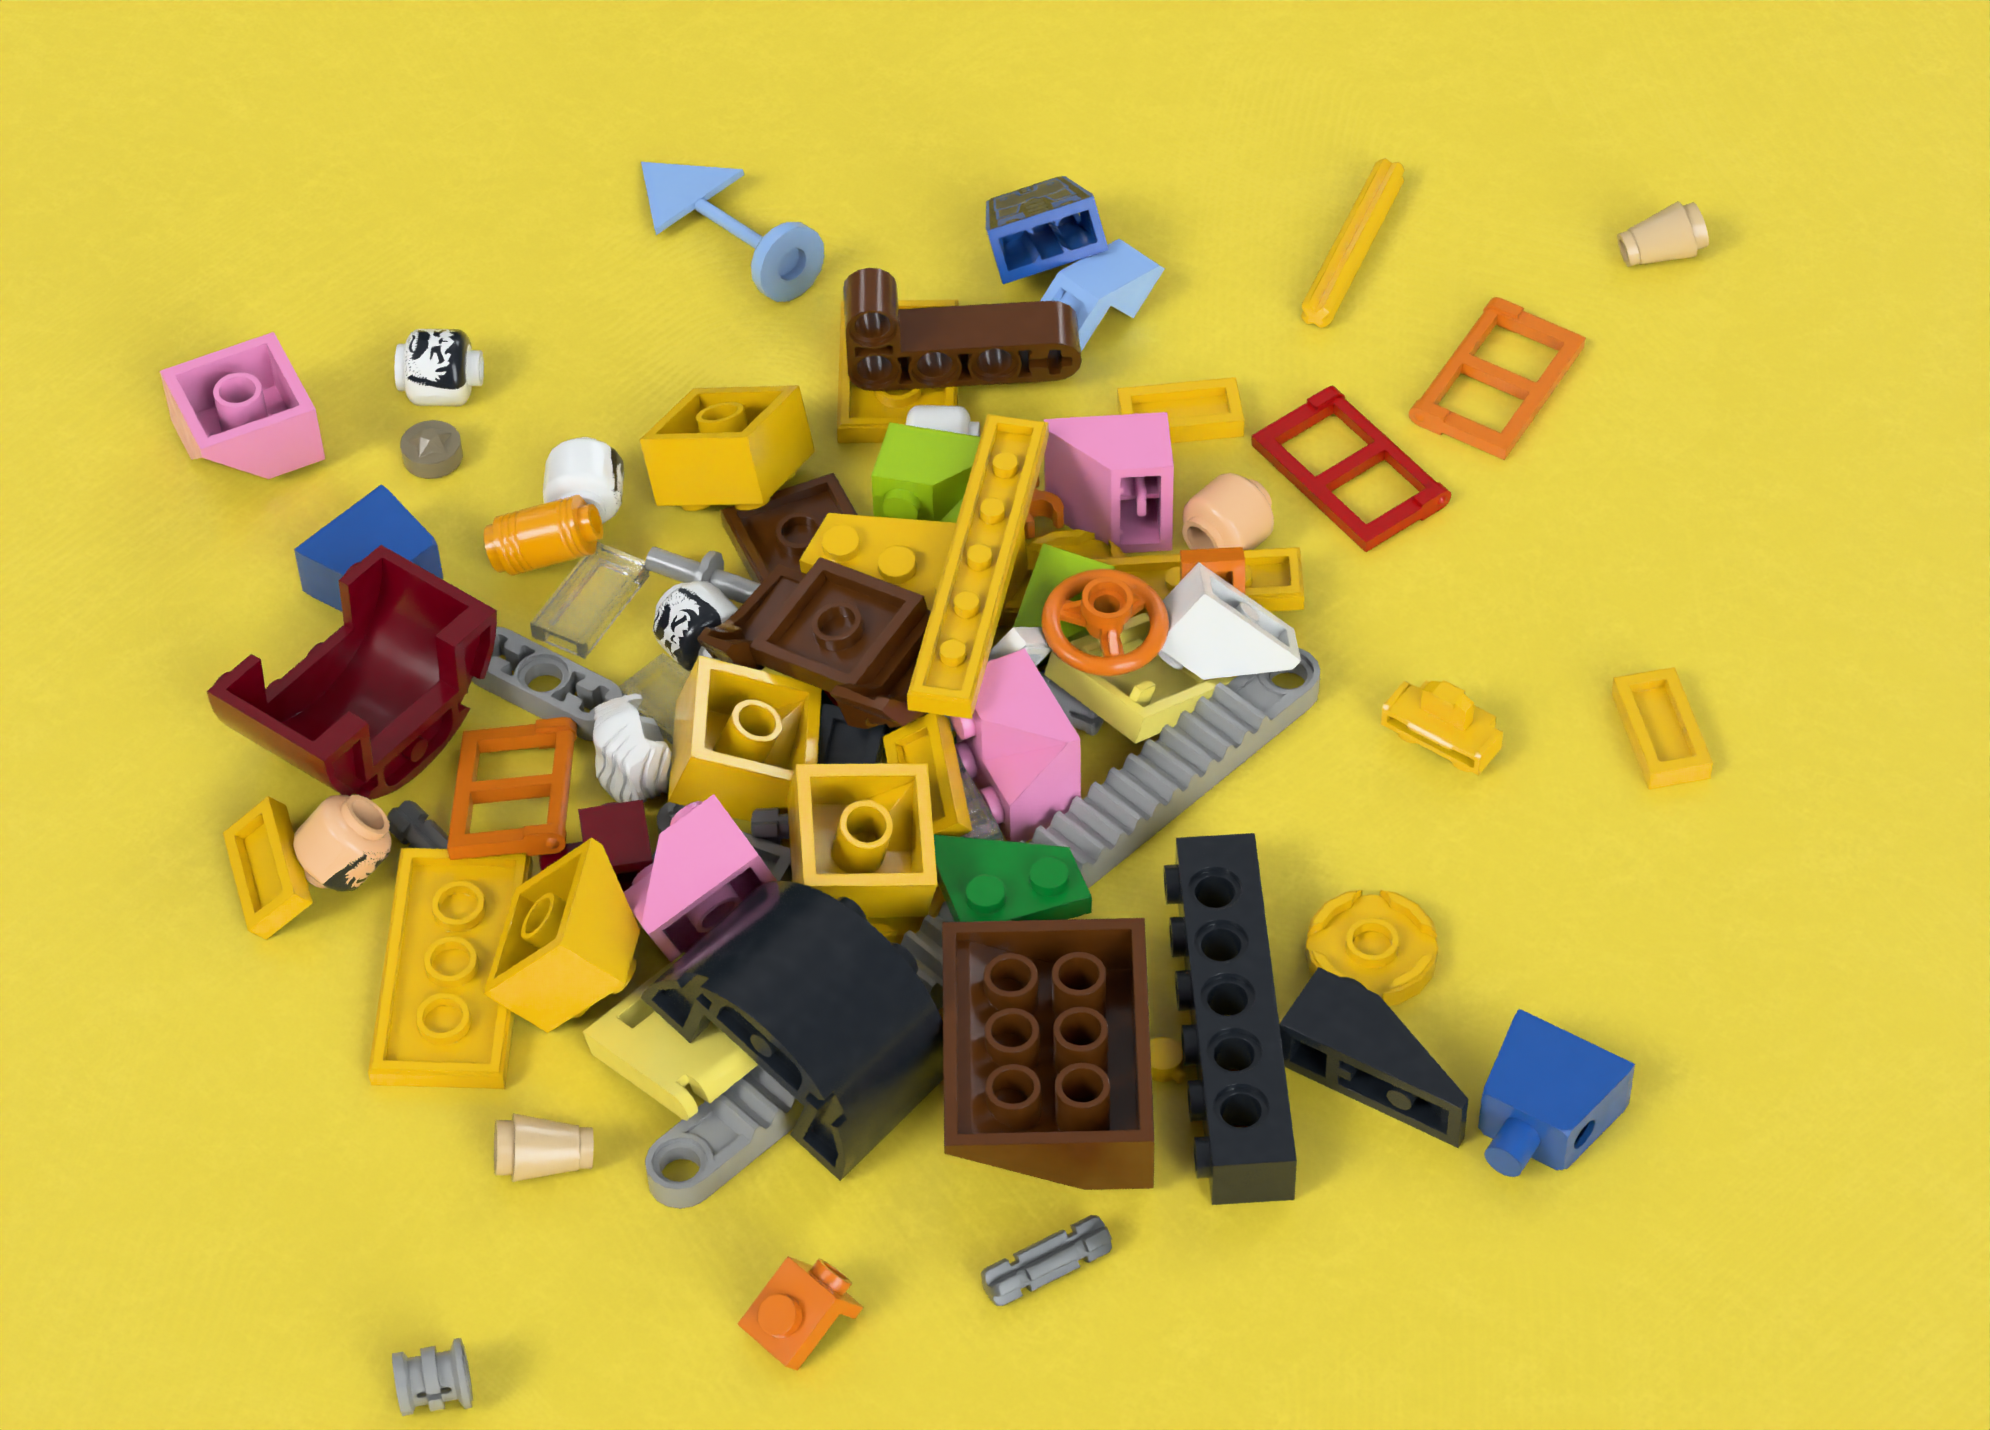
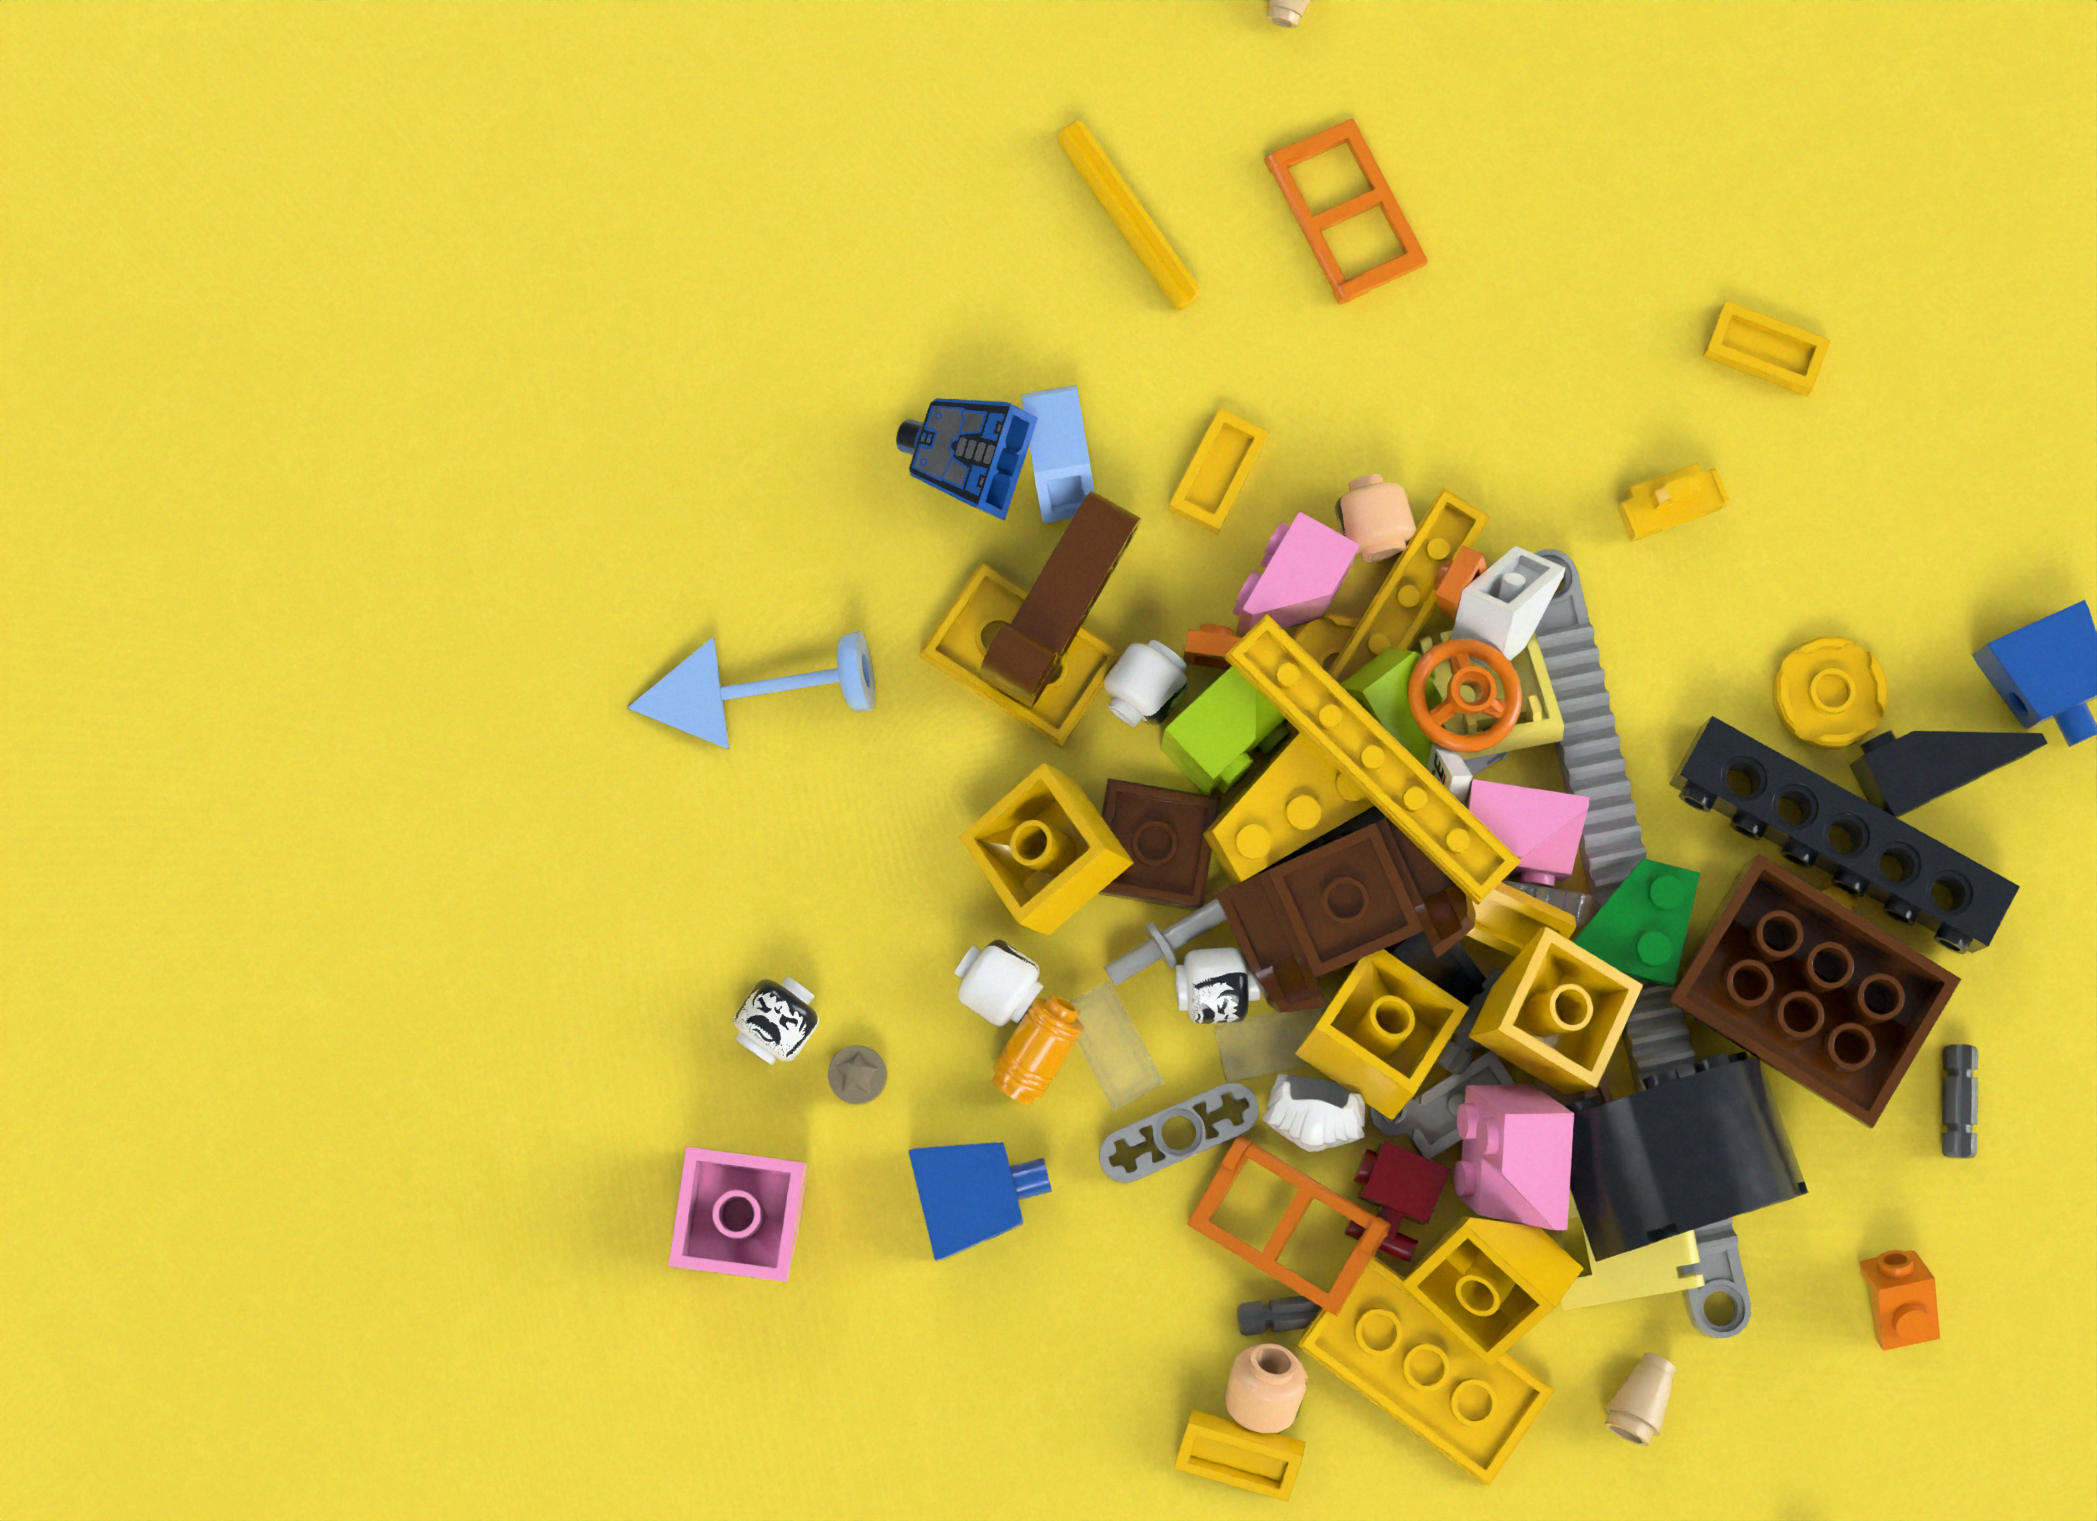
camera: 60 degrees left, 30 degrees up
dark red cylinder [207,545,497,800] -> none
red window [1251,386,1451,552] -> none

